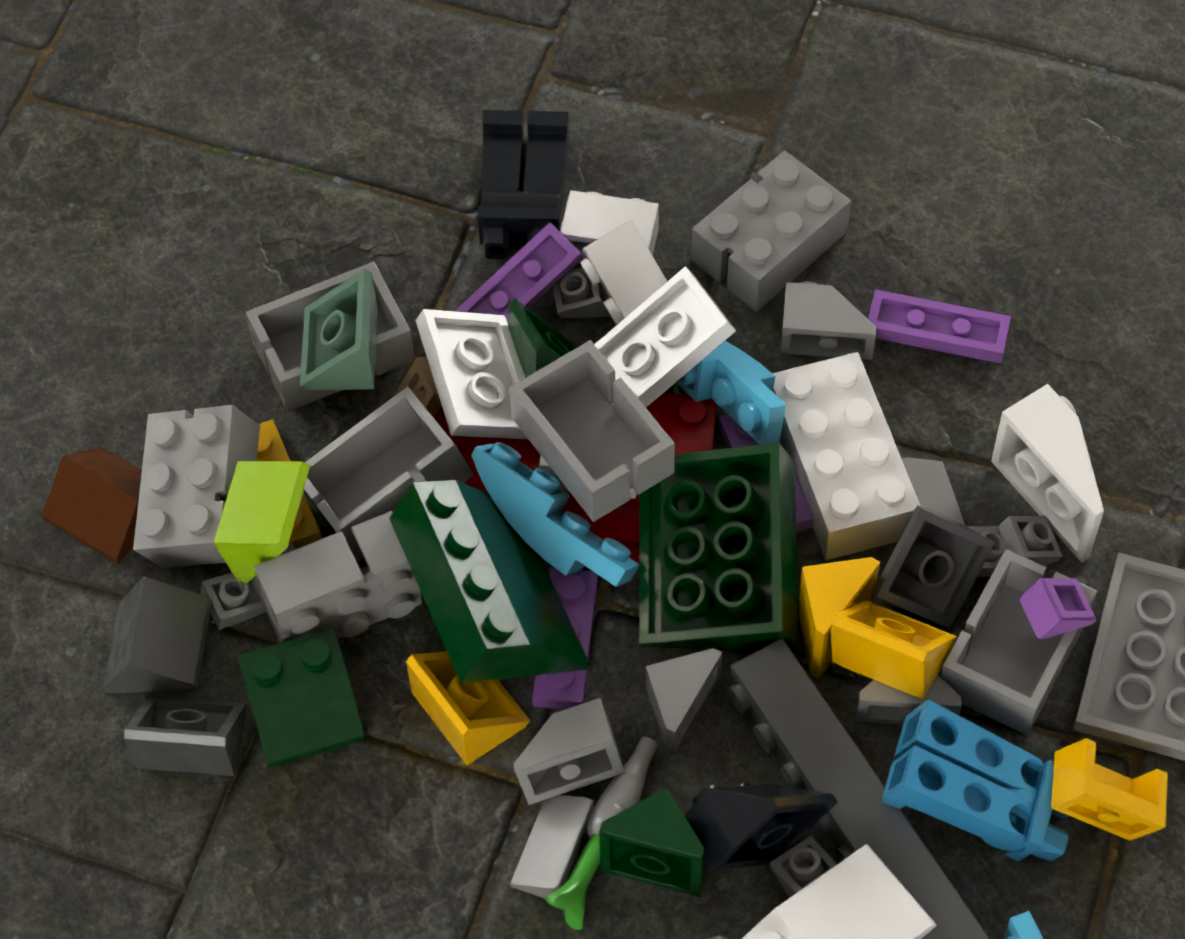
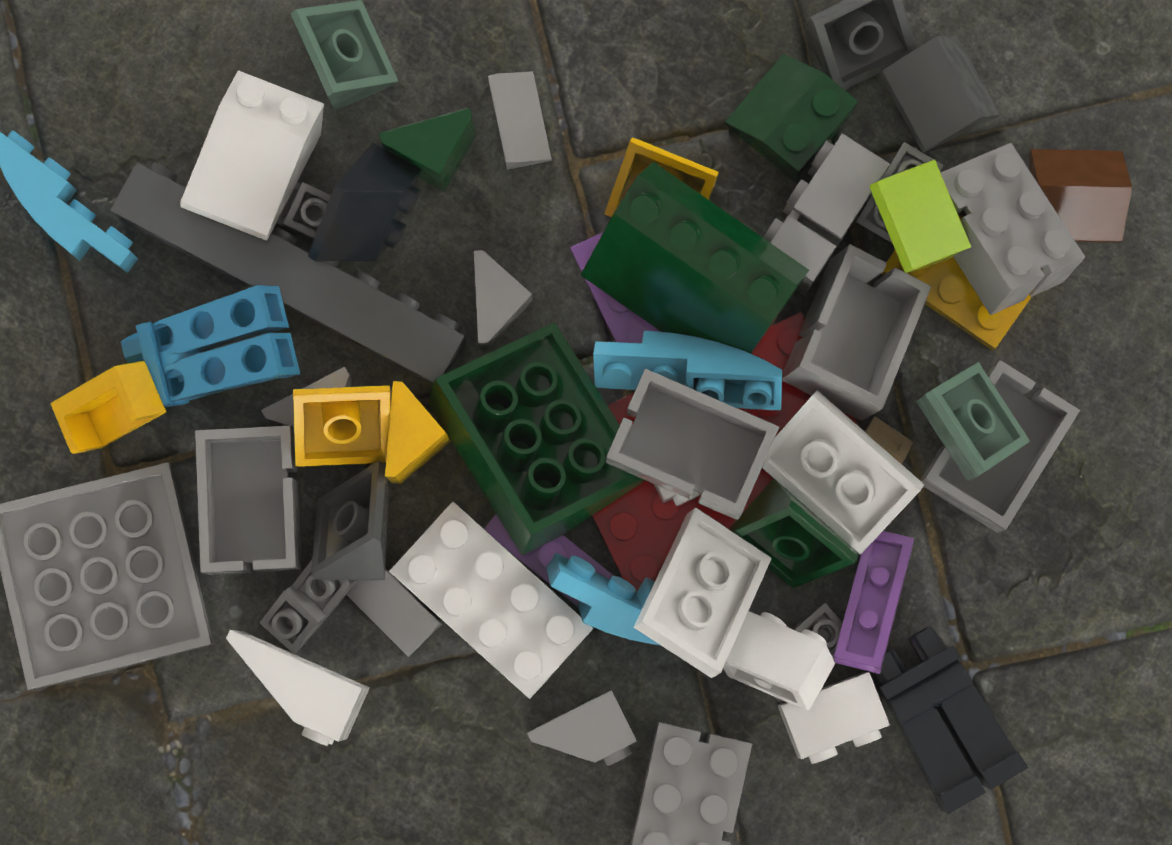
camera: 145 degrees right, 25 degrees up
light grey slope [513,698,625,805] -> none
piece [546,737,658,930] -> none
medium lavender plate [868,289,1011,364] -> none
medium lavender slope [1020,578,1097,639] -> none

